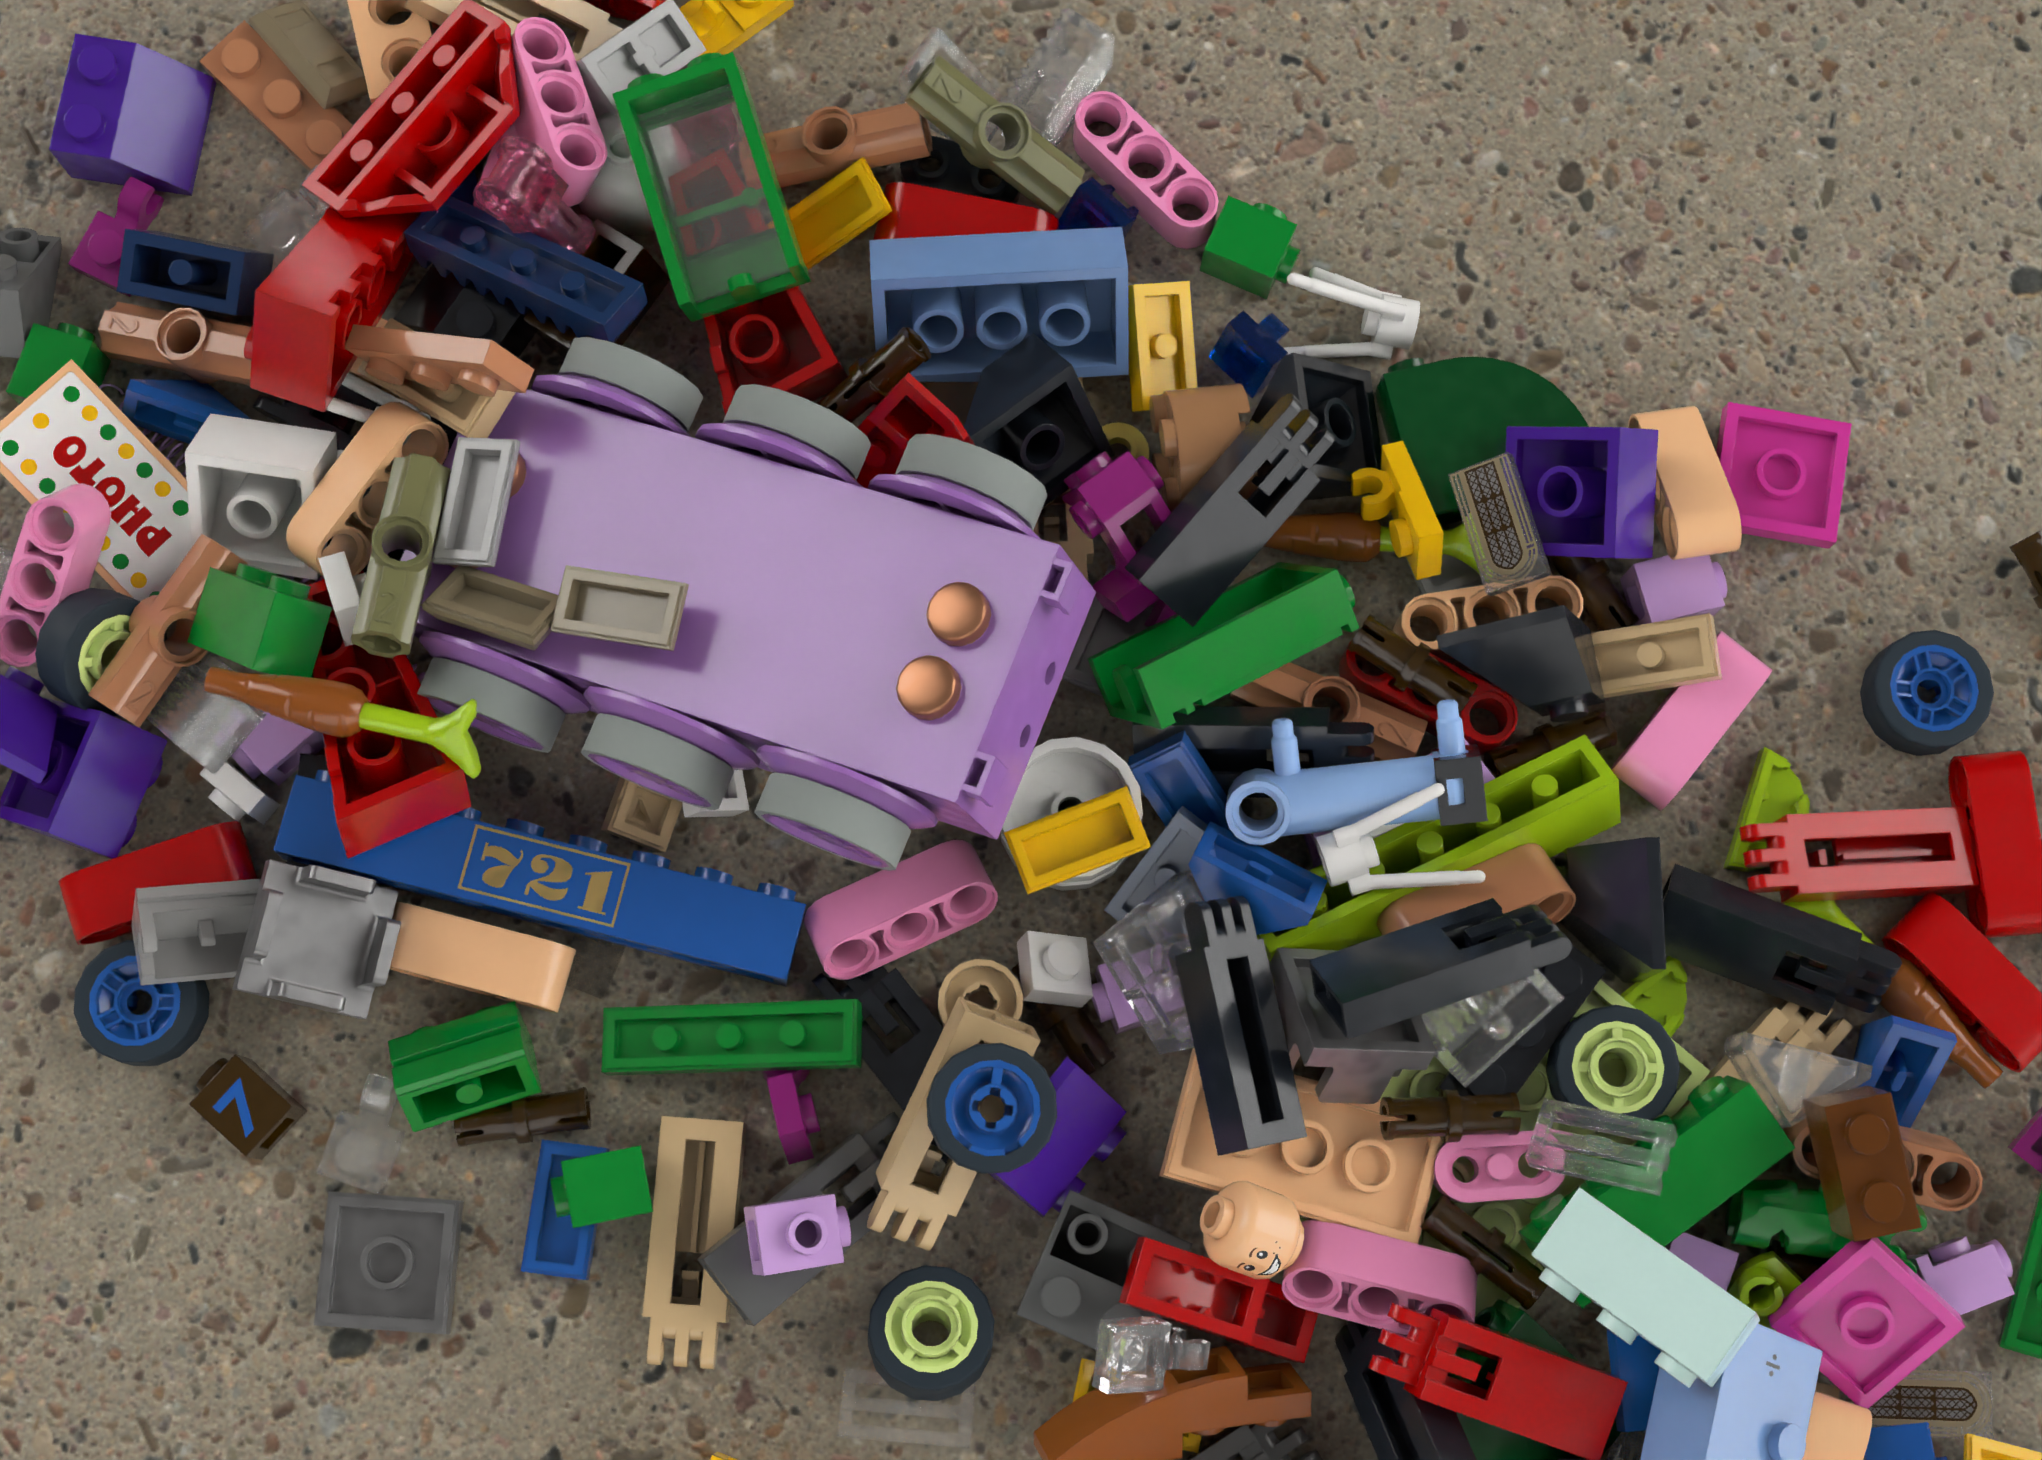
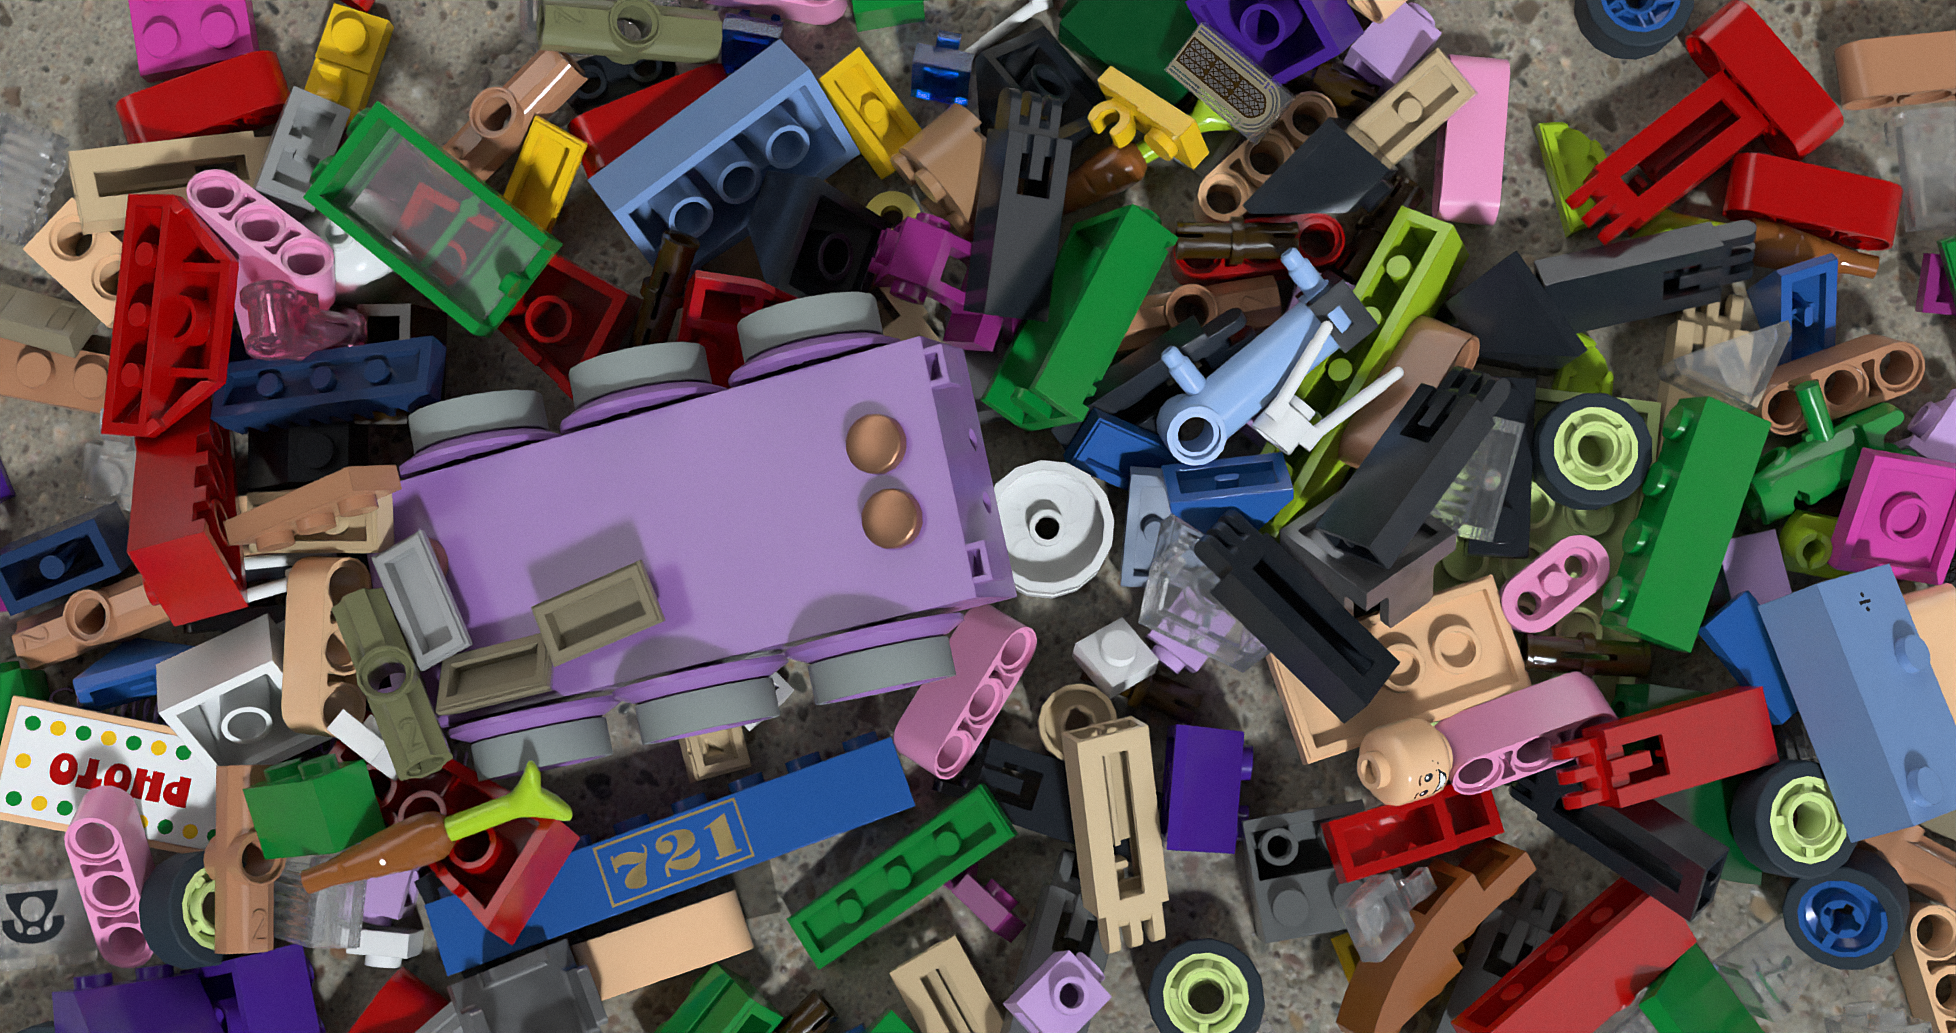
camera: 25 degrees left, 5 degrees up
wheel [926,1043,1057,1174] -> none
yellow tile [1004,786,1151,895] -> none
dark brown pin [1380,1090,1521,1143] -> none
clear tile [1525,1098,1678,1196] -> none
light aqua brick [1531,1187,1760,1388] -> none
reddish brown brick [1802,1085,1922,1242] -> none

